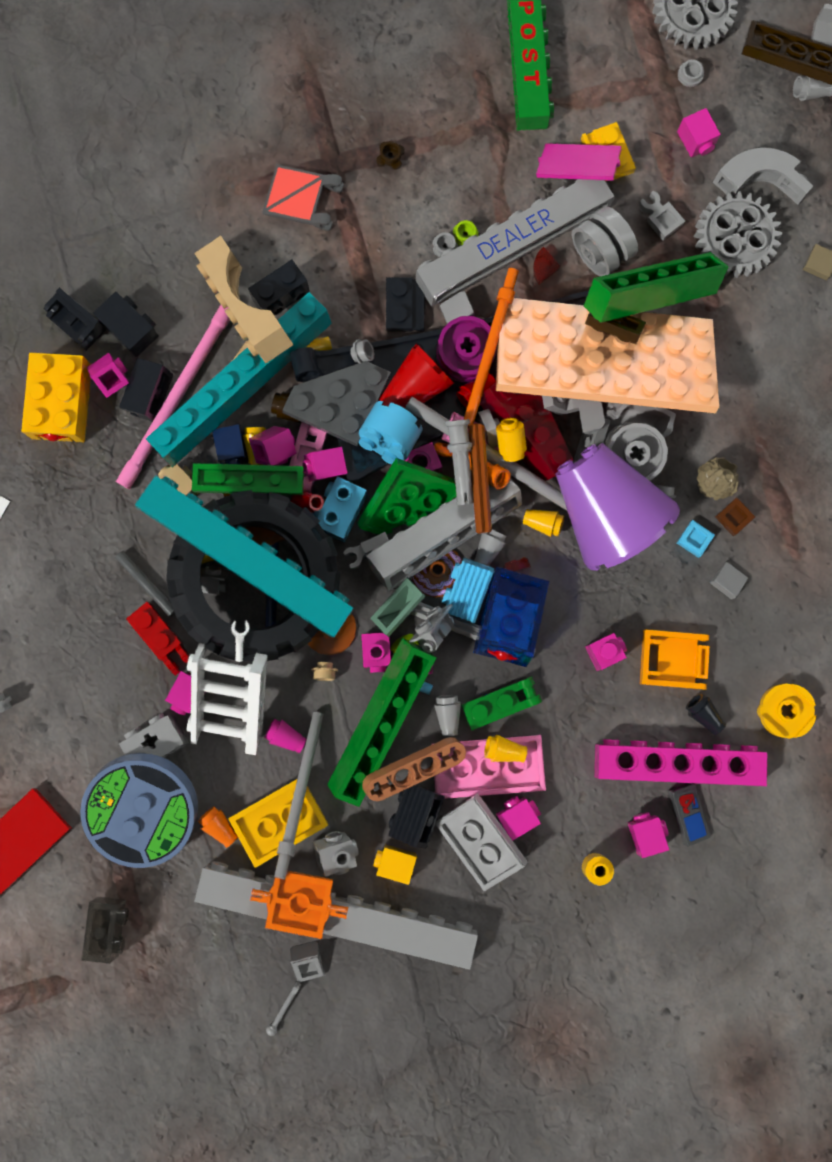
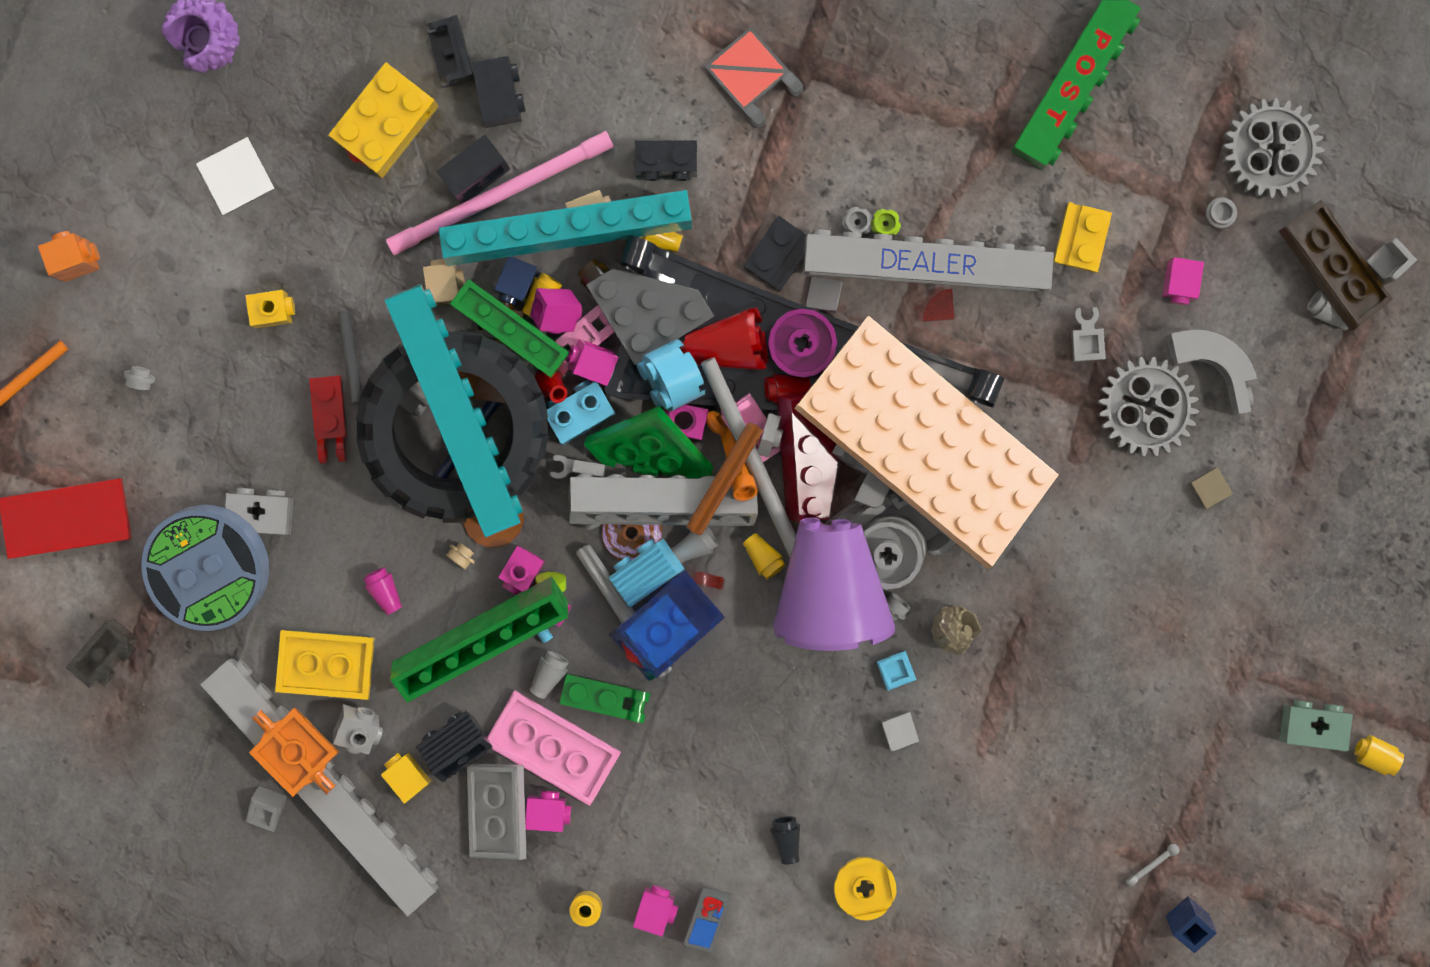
camera: 30 degrees right, 5 degrees up
dark pink brick [87,353,129,398] -> none
dark pink brick [165,671,206,716] -> none
white fence [187,643,267,755] -> none
tan arch [195,235,293,364] -> none
orange cone [198,806,238,848] -> none
white hand [231,621,249,662] -> none
light grey hinge [266,982,302,1036] -> none
light grey bar [274,712,324,879] -> none
light grey plate [351,339,374,363] -> none
nougat beam [362,737,466,801] -> none
sand green slope [371,578,425,637] -> none
dark brown plate [376,141,405,170] -> none
light grey hinge [409,604,454,653] -> none
light grey pin [445,419,474,505] -> none
orange bar [463,268,519,428] -> none
yellow cone [484,734,527,763] -> none
yellow brick [496,418,527,462] -> none
dark pink piece [536,144,622,181] -> none
light grey wheel [571,206,638,276] -> none
green brick [583,252,729,322] -> none
dark brown plate [585,312,646,344] -> none
dark pink brick [585,633,627,671] -> none
dark pink brick [594,739,767,786] -> none
light orange container [640,630,710,690] -> none
reddish brown plate [715,497,755,536] -> none
none -> yellow brick [245,290,295,329]

